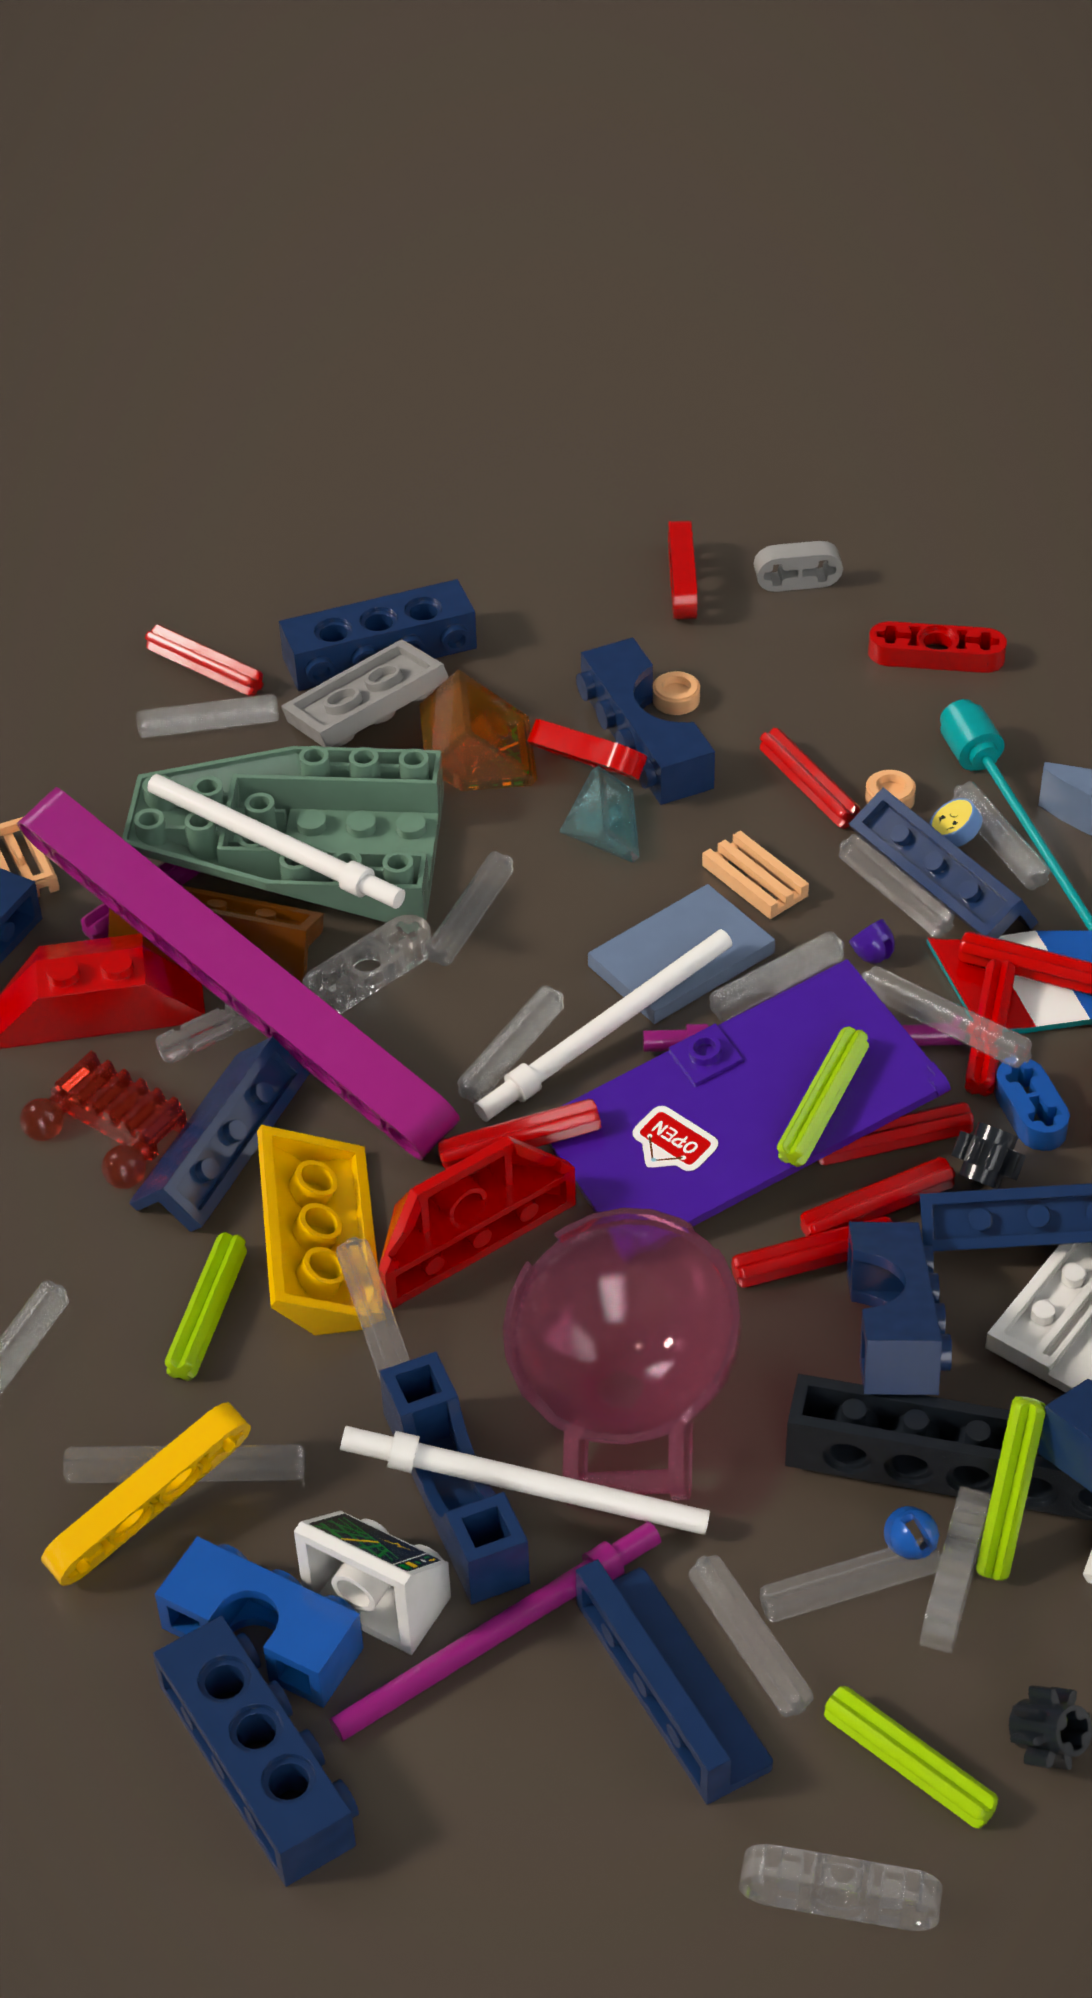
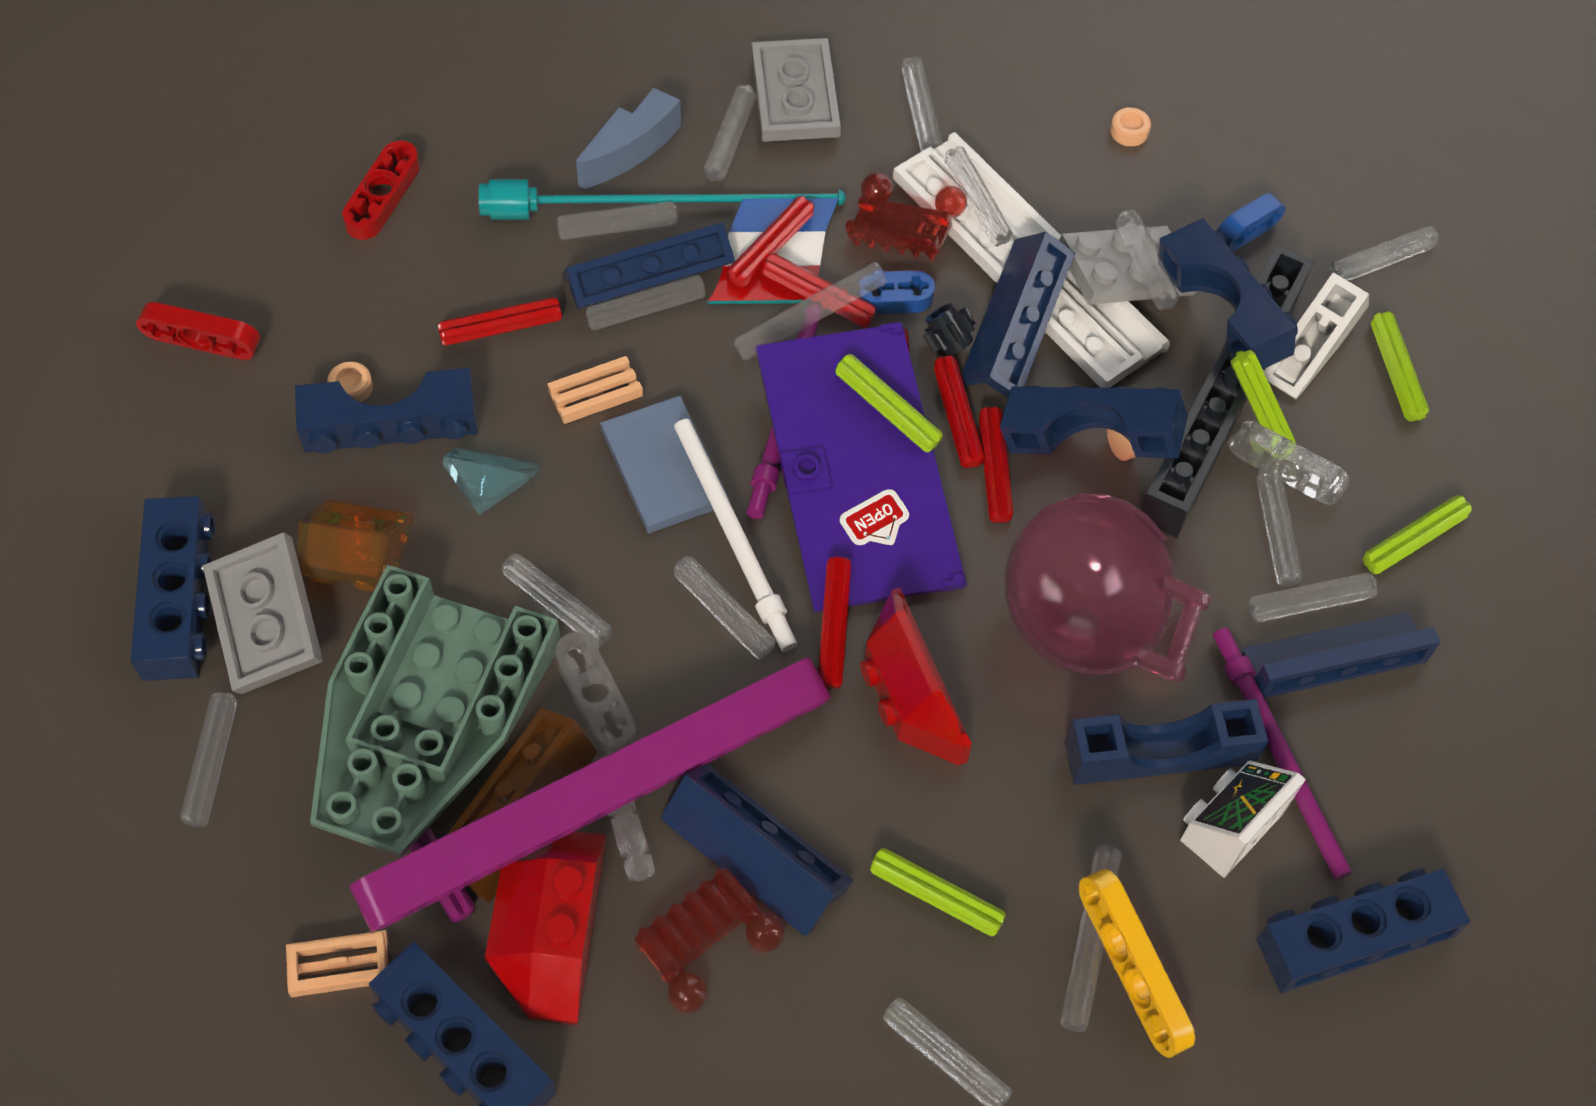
camera: 80 degrees left, 15 degrees up
axle [145,625,264,697] -> none
white bar [147,774,405,909] -> none
blue arch [155,1536,364,1708] -> none
yellow slope [257,1125,384,1335] -> none
clear axle [336,1237,410,1379] -> none
white bar [340,1426,710,1535] -> none
red beam [527,719,648,780] -> none
clear axle [709,931,845,1021] -> none
clear beam [739,1844,943,1931] -> none
light grey beam [753,541,843,592] -> none
dark purple hinge [849,919,895,964] -> none
light nougat tile [865,770,916,809] -> none
blue hinge [884,1506,940,1560] -> none
tile [930,798,983,847] -> none
black gear [1009,1685,1092,1770] -> none

